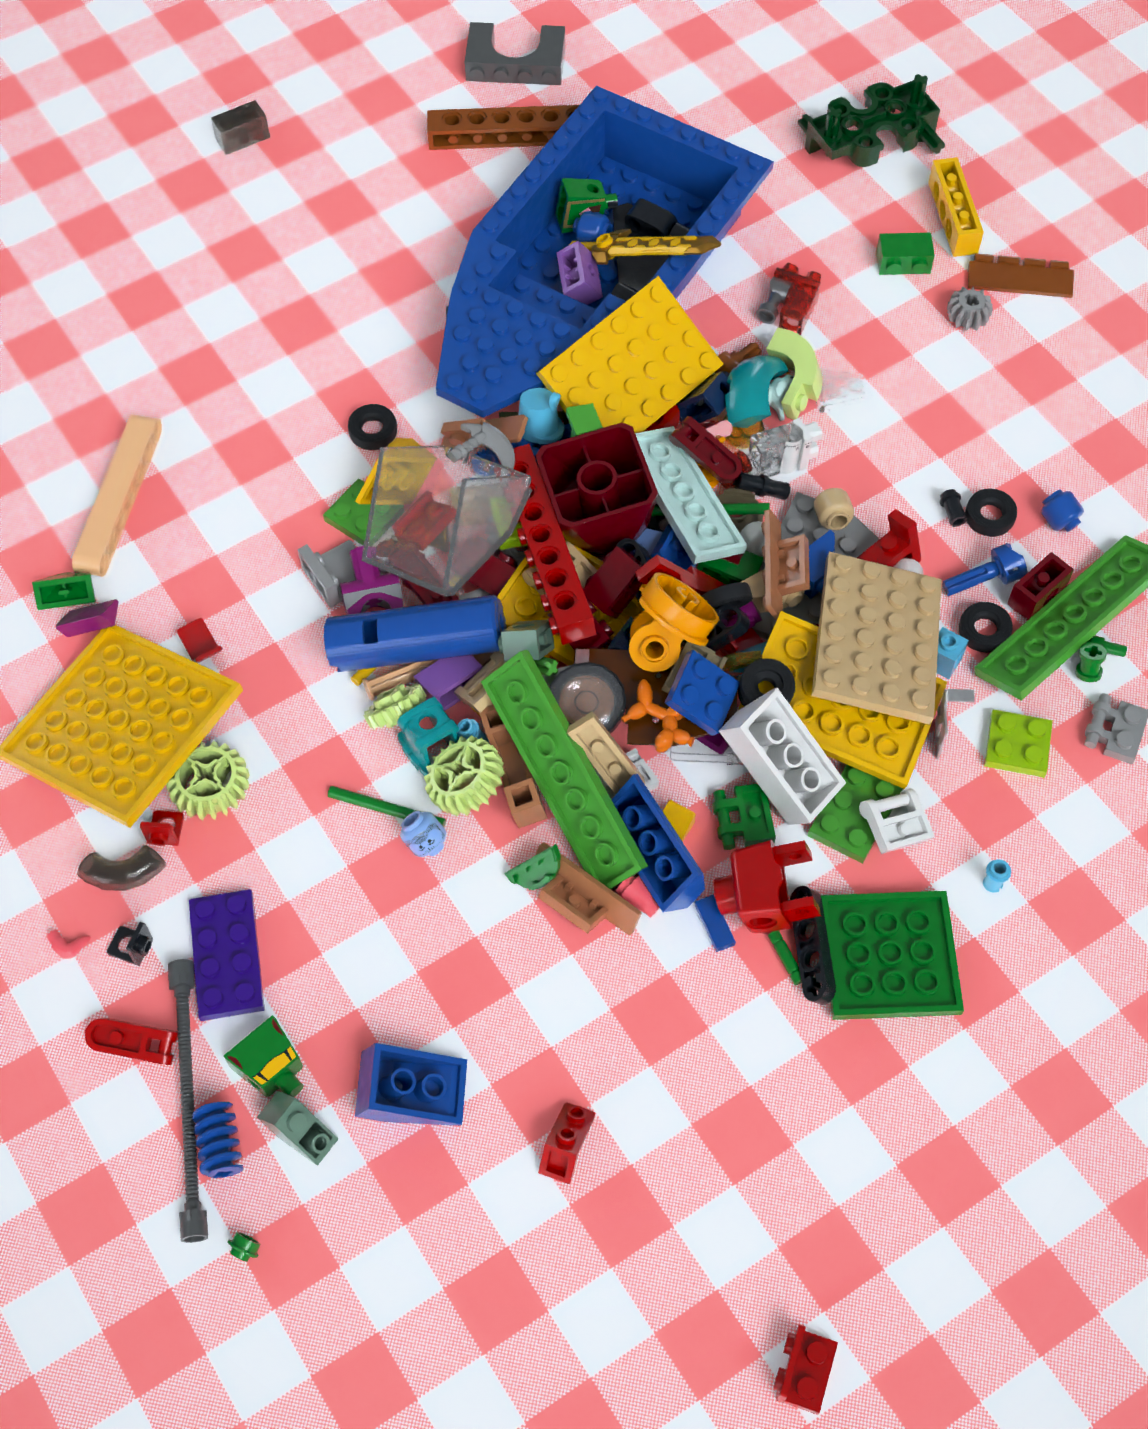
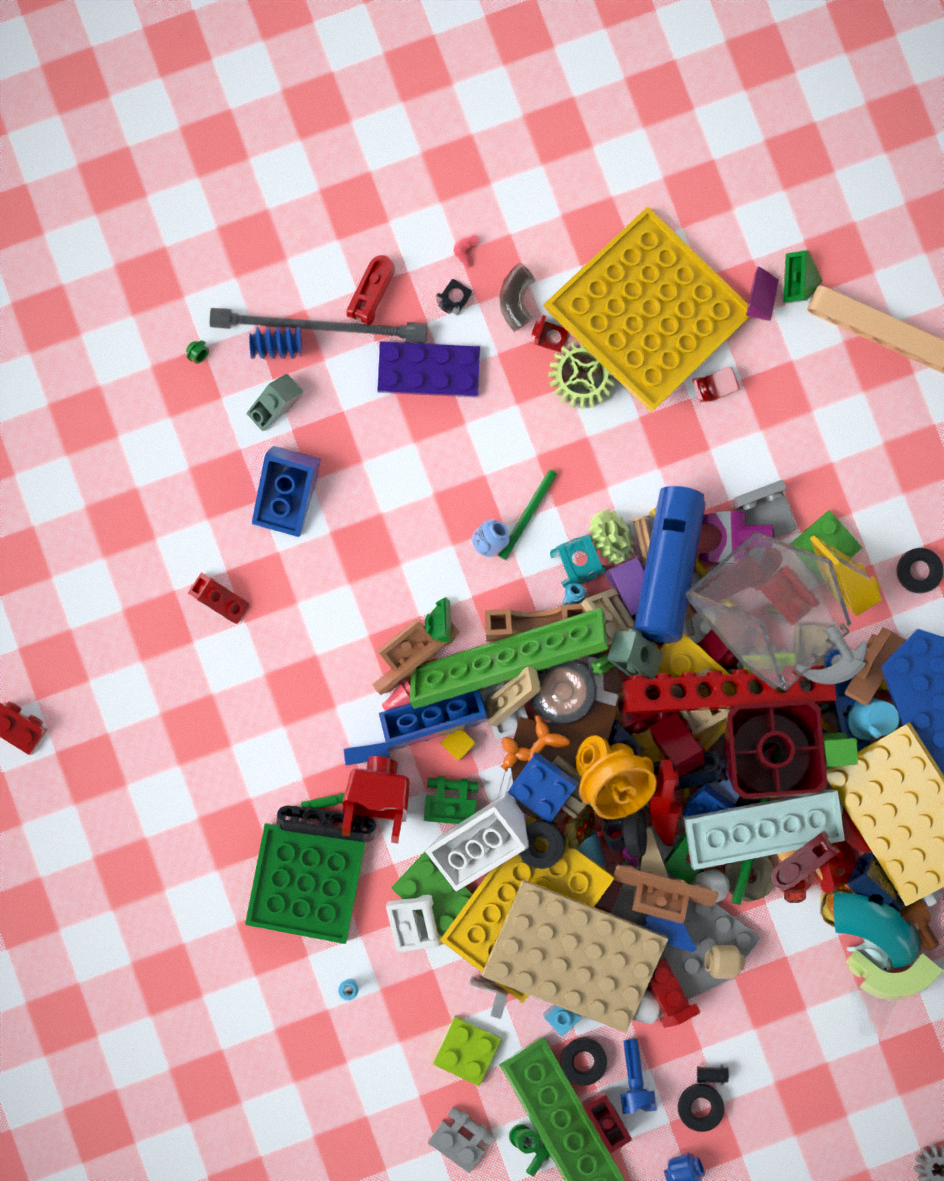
camera: 100 degrees right, 25 degrees up
green torso [223,1015,304,1097] -> none
yellowish green gear [424,735,505,816] -> none
black pin [733,471,791,500] -> none
hips [746,418,823,478] -> none

